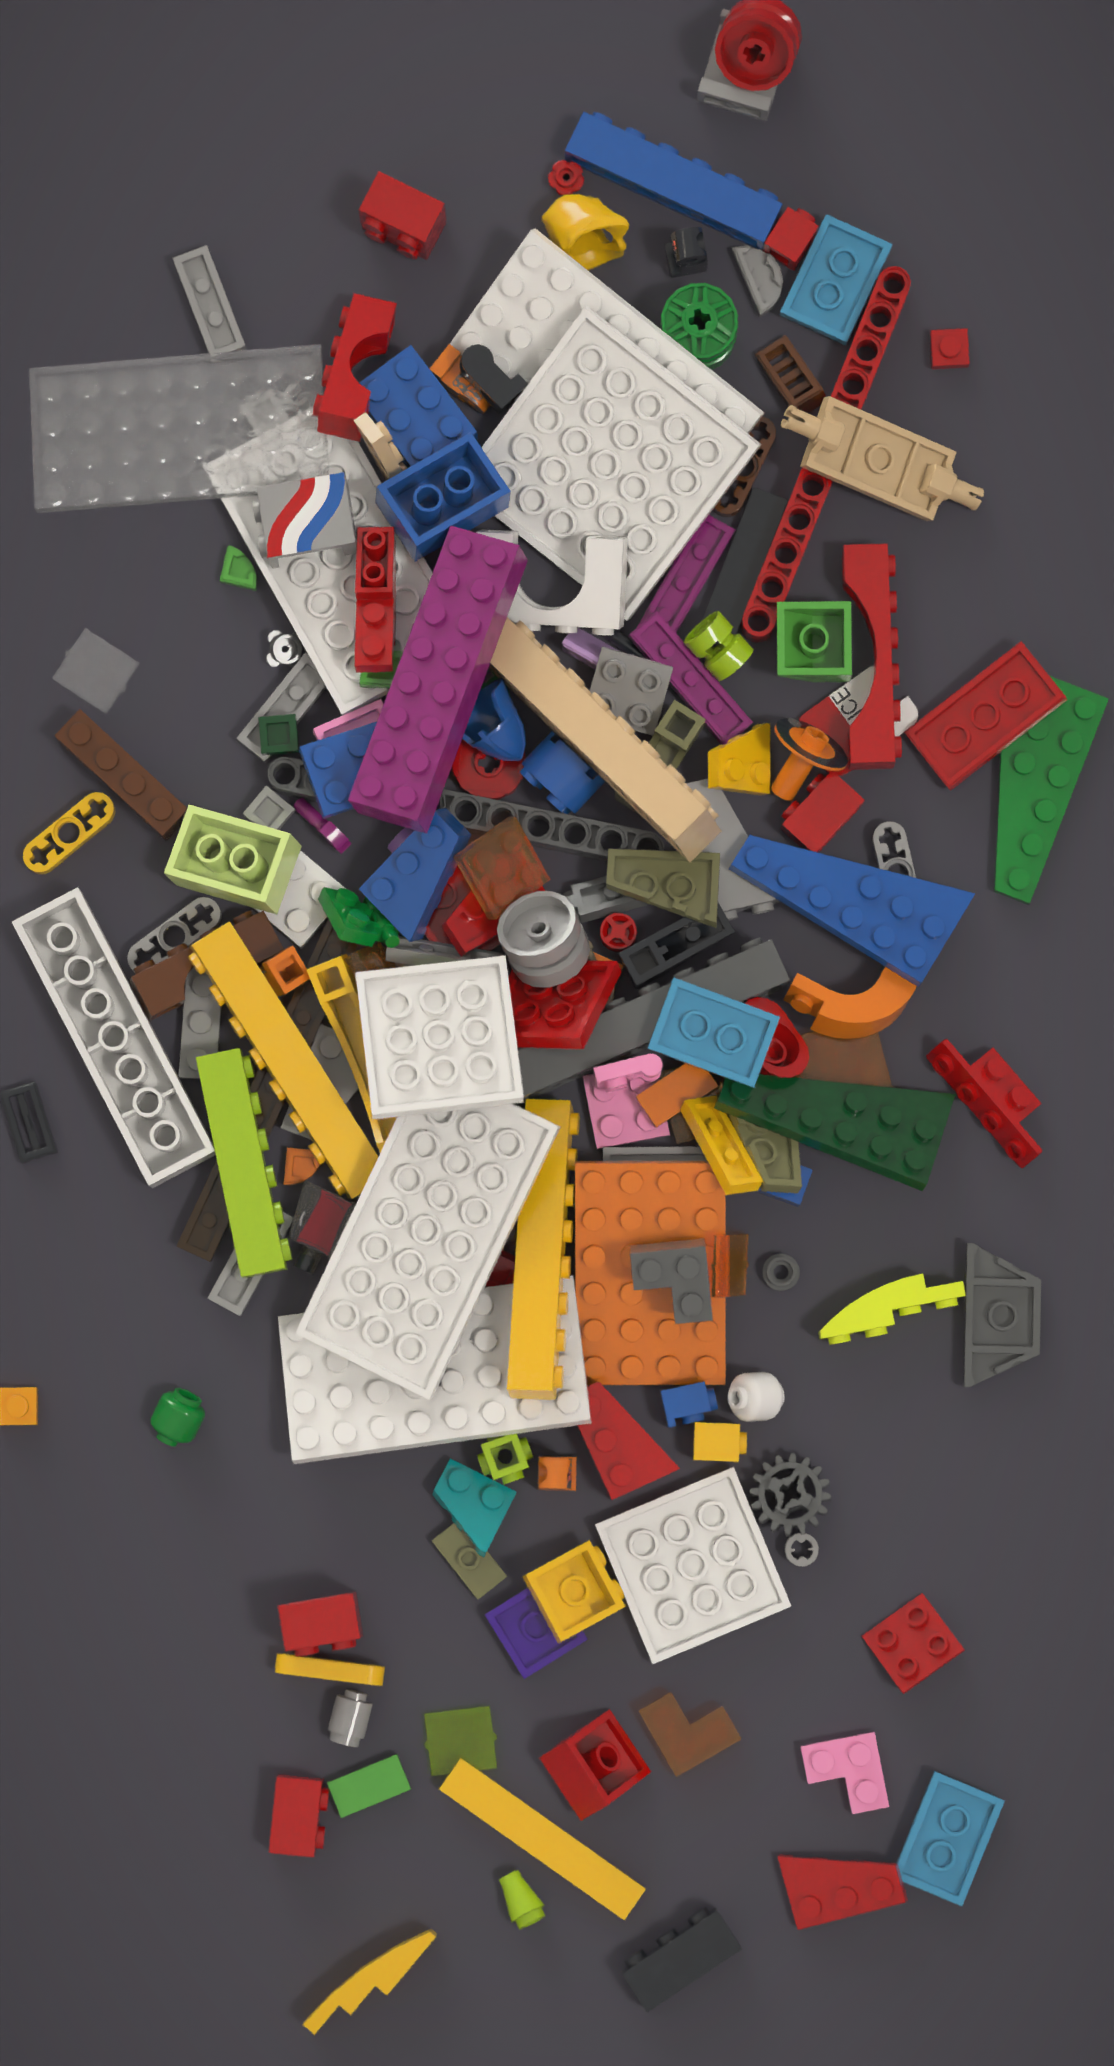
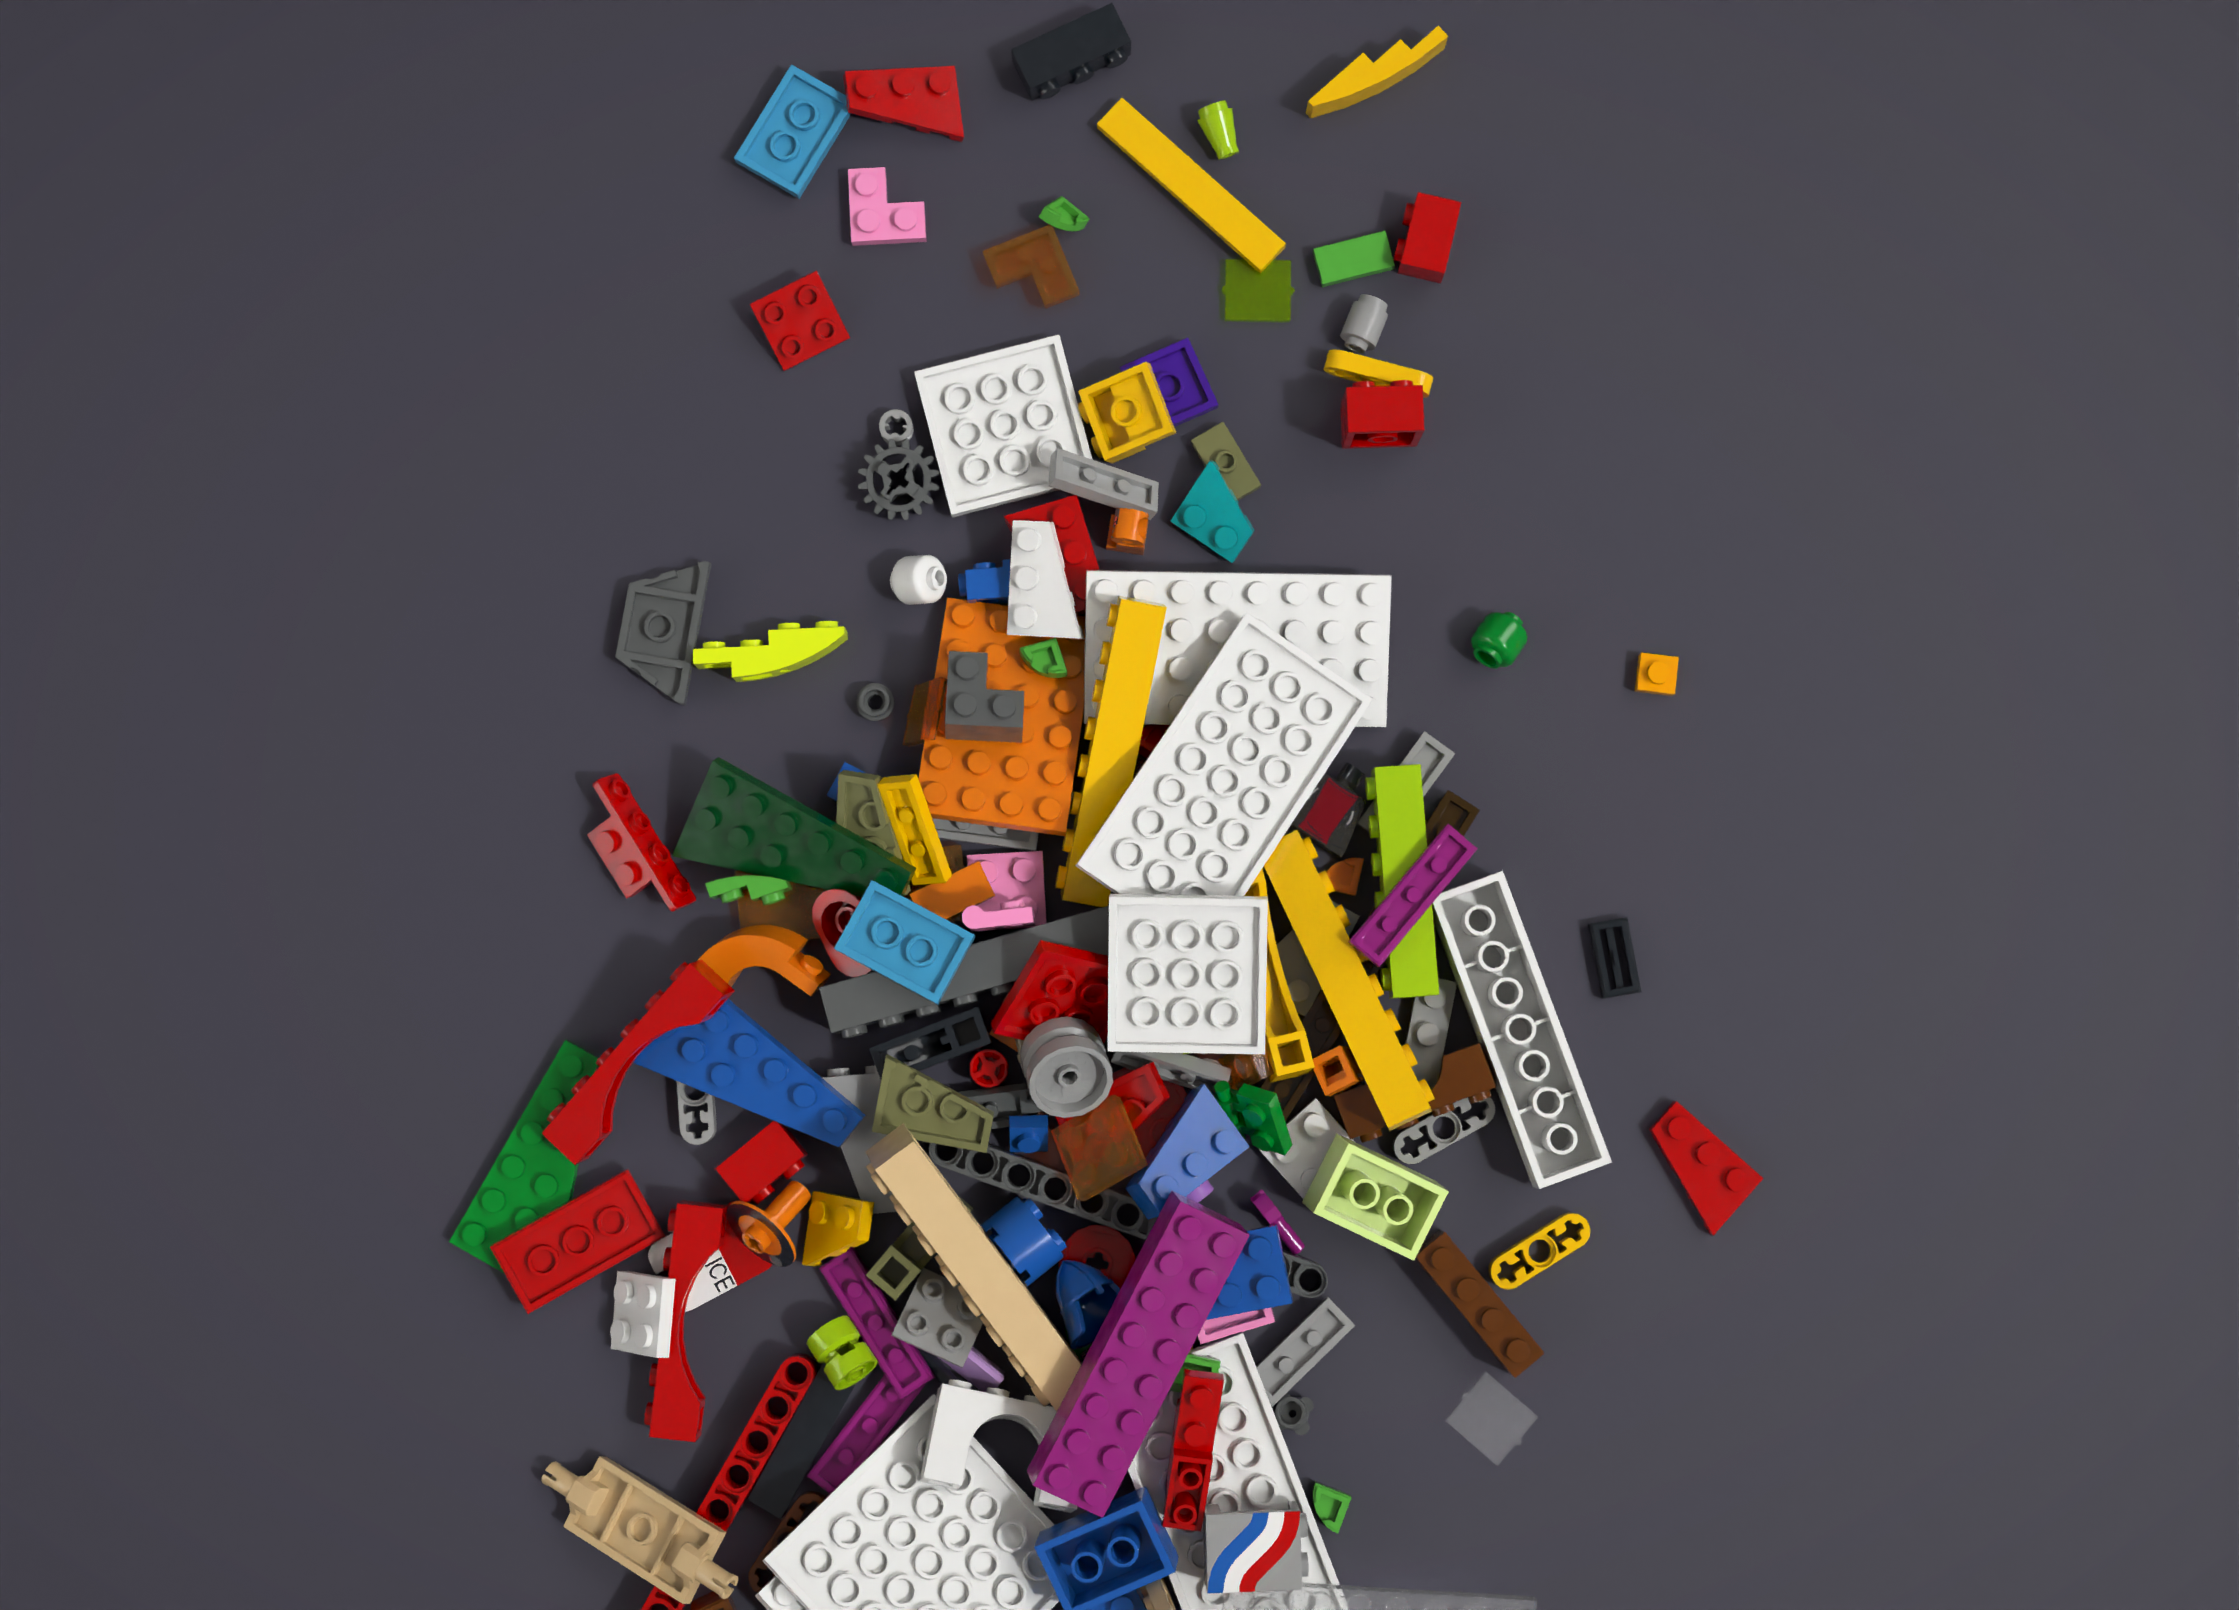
camera: 175 degrees left, 0 degrees up
light grey plate [243,786,295,830] -> none
dark green plate [258,714,299,756] -> none
lime brick [477,1434,533,1485] -> none
red slope [539,1709,651,1821] -> none
yellow brick [693,1422,747,1462] -> none
bright green slope [777,601,852,682] -> none
none -> red arch [542,959,735,1165]
none -> white plate [610,1271,676,1358]
none -> bright green slope [705,875,792,906]
none -> white wing [1007,520,1084,639]
none -> blue plate [1009,1115,1048,1153]
none -> bright green tile [1019,638,1067,678]
none -> bright green tile [1039,196,1090,231]
none -> light grey plate [1049,448,1159,520]
none -> magenta tile [1348,824,1478,967]

